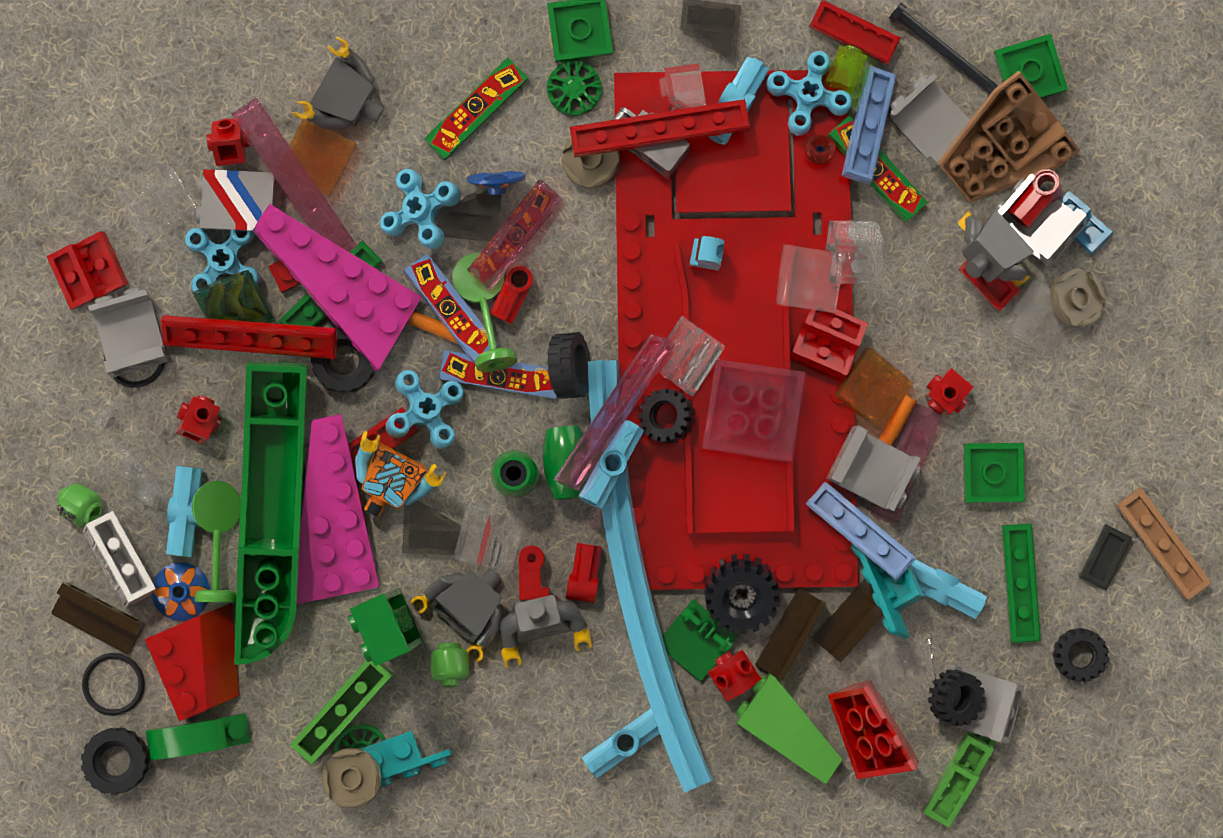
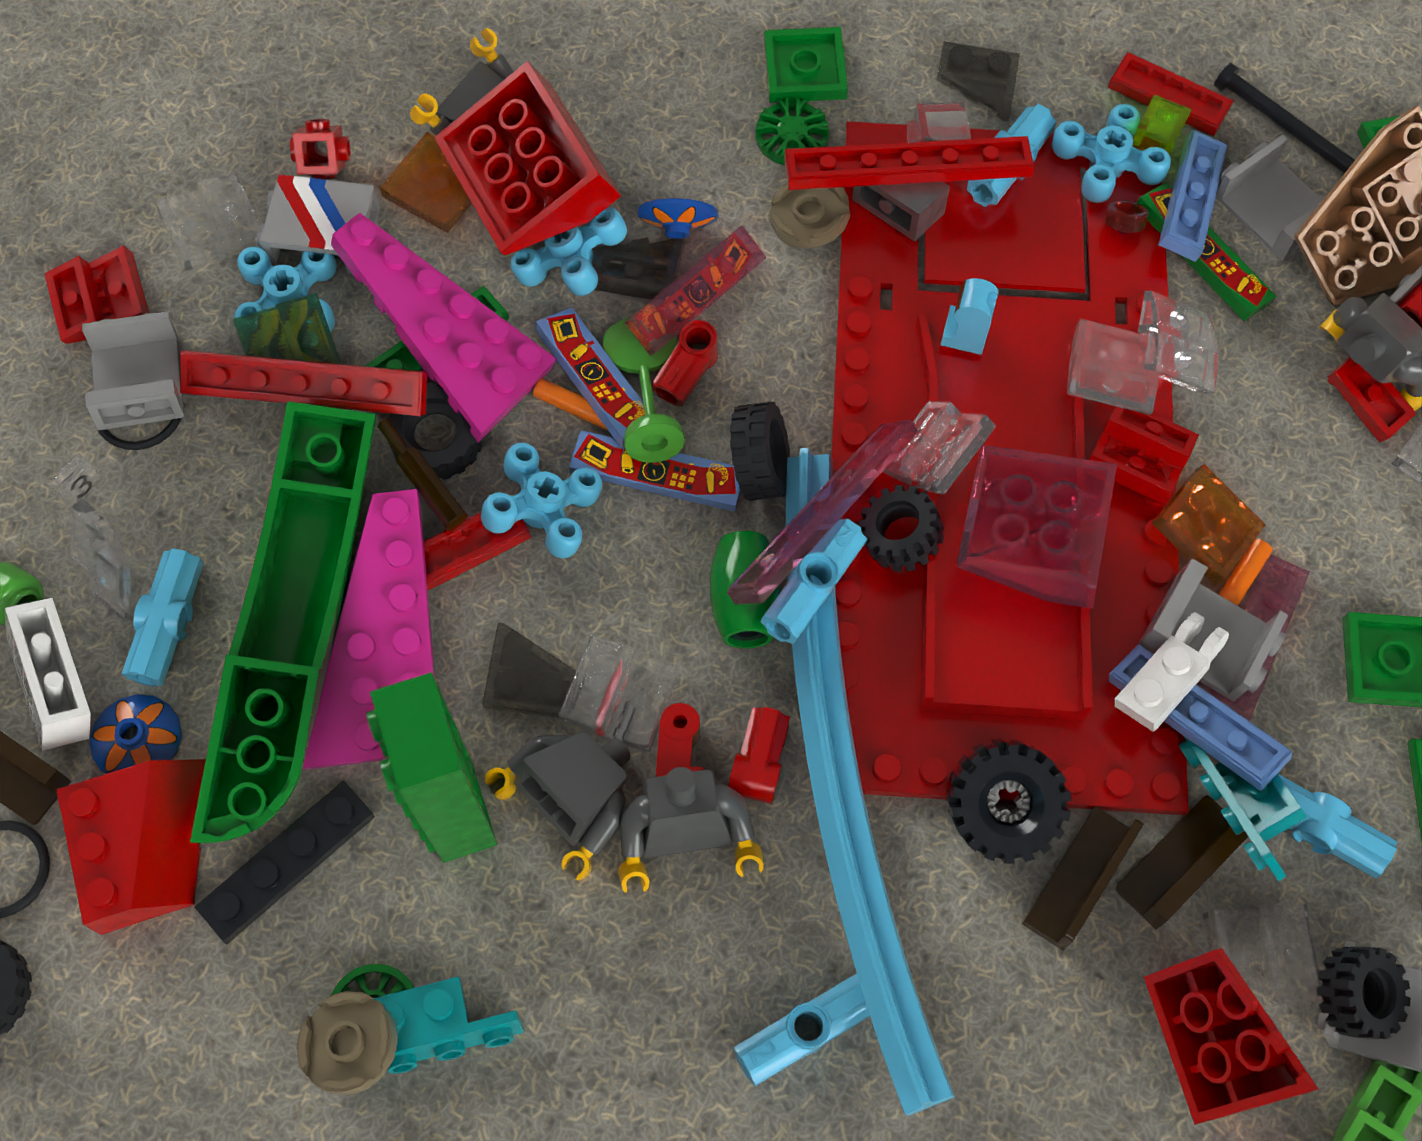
camera: 10 degrees right, 20 degrees down
green arch [146,713,250,760] -> none
red brick [175,395,222,445] -> none
bright green piece [191,480,241,602] -> none
clear pink tile [231,97,357,251] -> none
red plate [268,260,301,293] -> none
bright green brick [290,660,395,765] -> none
torso [355,431,447,517] -> none
tile [424,57,528,160] -> none
bright green head [431,643,469,688] -> none
green piece [491,450,539,498] -> none
green hinge [662,599,738,681] -> none
red brick [708,649,762,702] -> none
bright green slope [735,673,842,784] -> none
red brick [925,368,974,415] -> none
none -> black plate [194,780,375,944]
none -> dark brown axle [378,419,468,531]
none -> red slope [434,61,622,256]
none -> white hinge [1114,612,1229,732]

